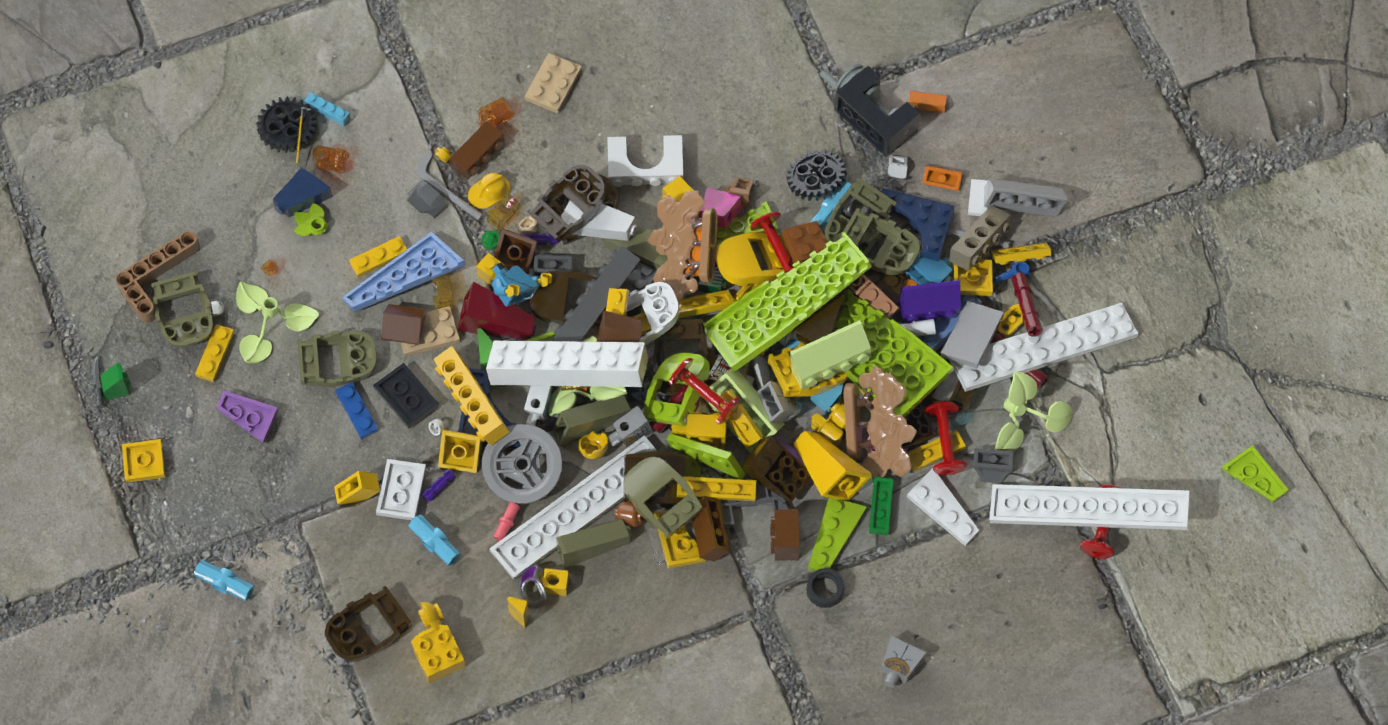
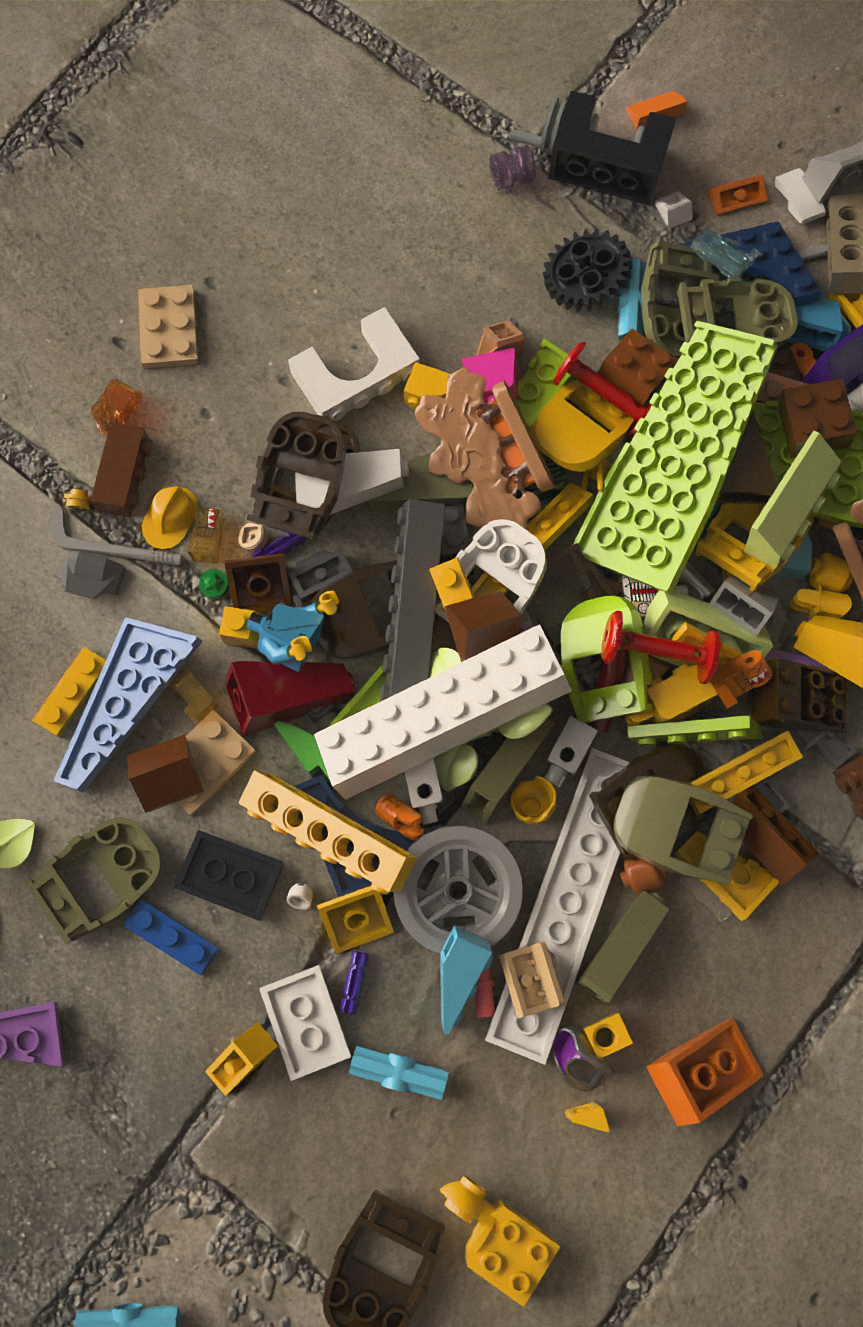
camera: 30 degrees left, 10 degrees up
none -> orange hinge [375,794,424,841]
none -> medium azure slope [440,925,493,1035]
none -> wheel [489,145,536,190]
none -> tan bracket [498,941,565,1018]
none -> orange slope [646,1017,764,1126]
none -> clear light blue wing [690,229,761,280]
none -> orange leg [711,650,773,709]
none -> reddish brown brick [778,378,857,458]

